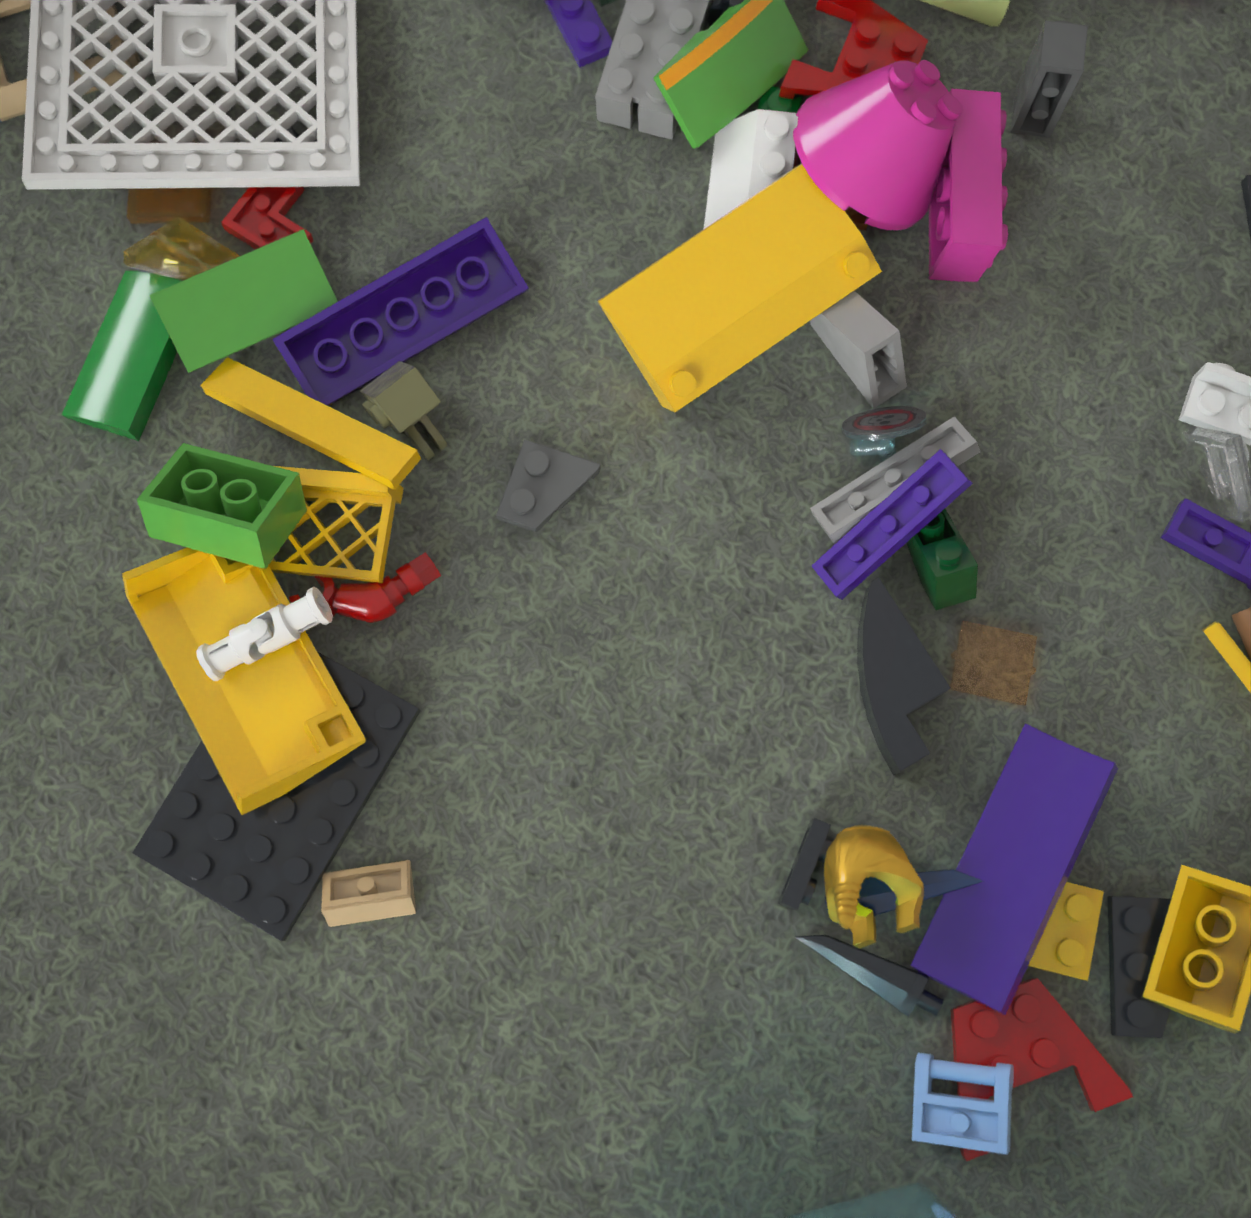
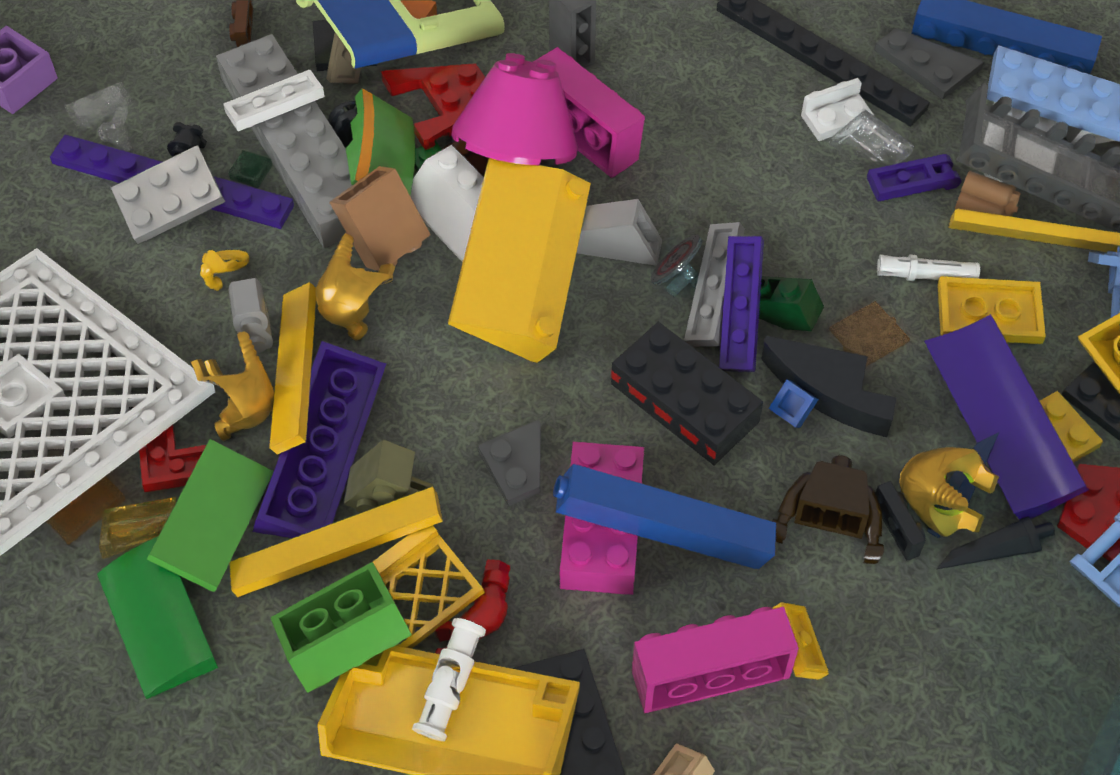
camera: 50 degrees left, 20 degrees down
none -> pearl gold piece [191,331,274,441]
none -> yellow piece [200,250,250,291]
none -> light grey brick [228,278,273,353]
none -> yellow tile [269,282,316,455]
none -> pearl gold piece [315,233,395,340]
none -> medium nougat brick [329,166,431,271]
none -> blue brick [553,464,776,569]
none -> dark pink brick [560,442,644,595]
none -> black brick [611,321,763,466]
none -> dark pink brick [632,607,799,714]
none -> blue plate [768,380,819,428]
none -> dark brown torso [772,455,884,564]
none -> yellow plate [772,602,829,680]
none -> white pin [877,254,980,281]
none -> yellow plate [937,276,1046,344]

